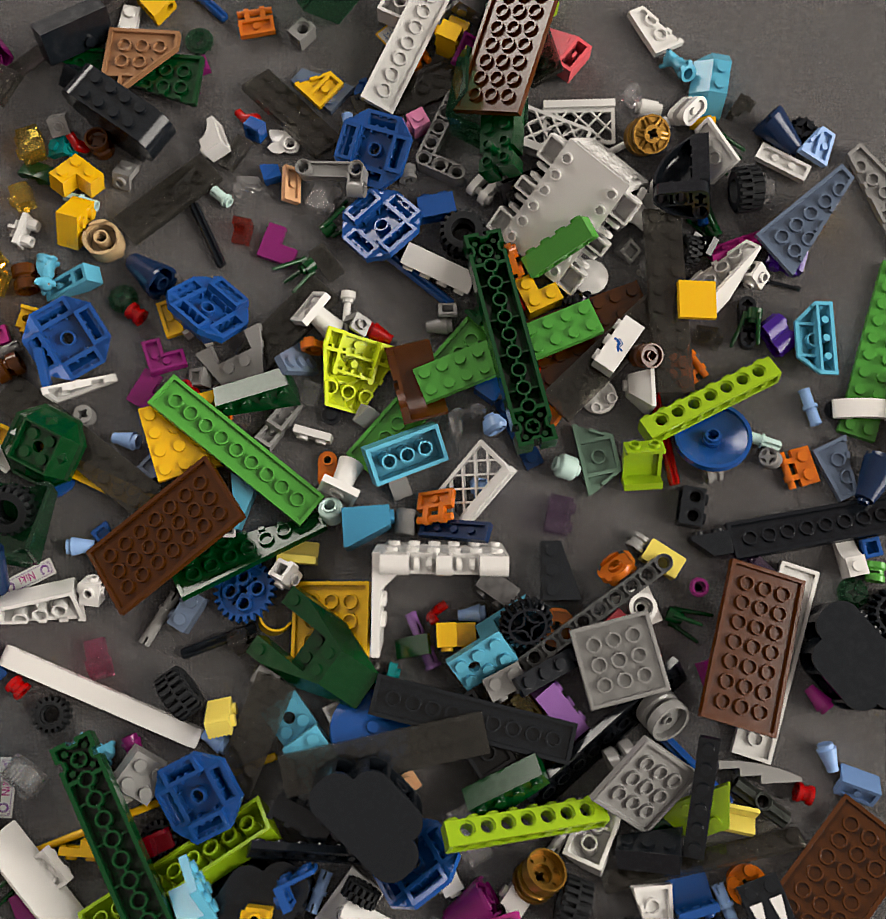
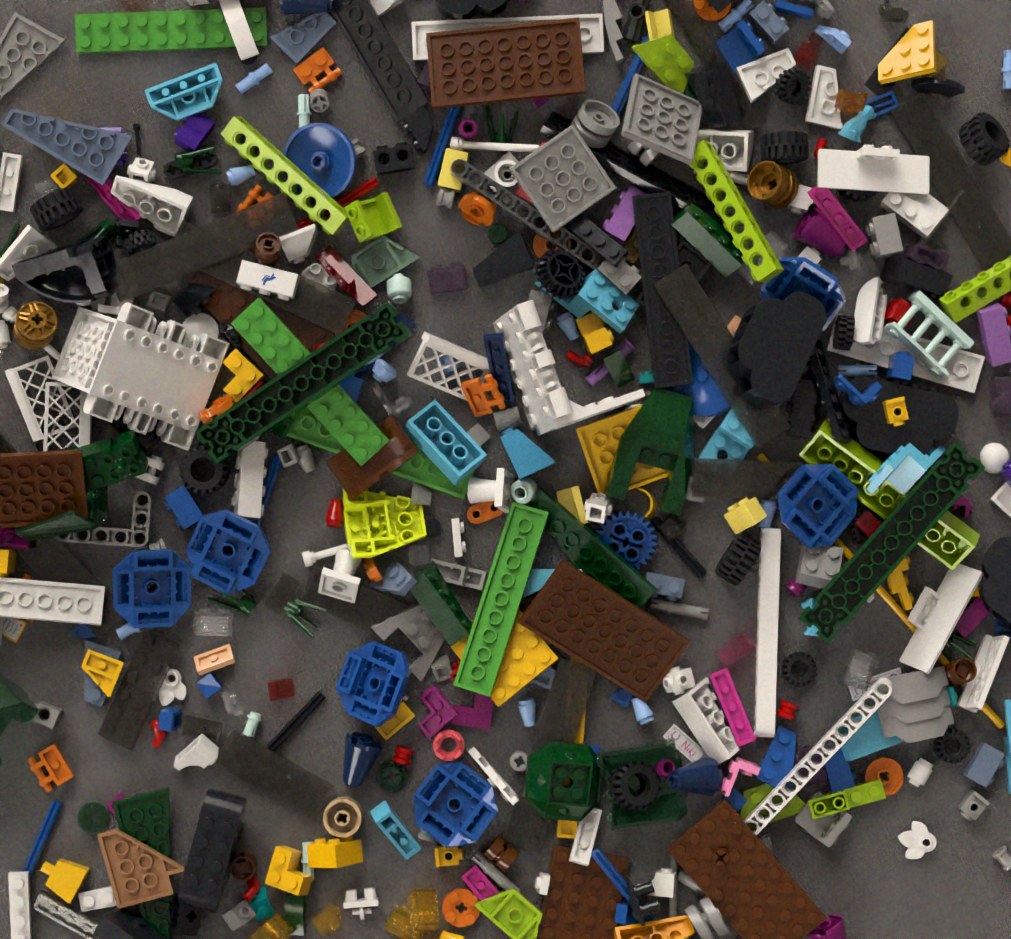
camera: 110 degrees left, 10 degrees up
reddish brown wheel [10,262,41,296] -> none
blue tile [32,347,53,387] -> none
medium azure animal [34,253,60,296] -> none
light grey bracket [112,160,139,191] -> none
magenta tile [256,222,298,268] -> none
light grey piece [295,158,369,198] -> none
light grey bracket [344,311,372,337] -> none
bright pink brick [406,106,430,139] -> none
bright green brick [520,215,599,278] -> none
yellow tile [677,280,717,320] -> none
black plate [683,734,721,861] -> none
none -> yellow brick [50,163,78,189]
none -> black slope [173,283,216,318]
none -> light blue cone [226,164,256,186]
none -> bracket [315,246,377,307]
none -> blue axle [424,106,461,187]
none -> coral piece [433,729,465,761]
none -> white piece [450,137,540,152]
none -> dark green tile [488,224,508,244]
none -> magenta cone [652,759,675,778]
none -> dark pink plate [709,668,756,747]

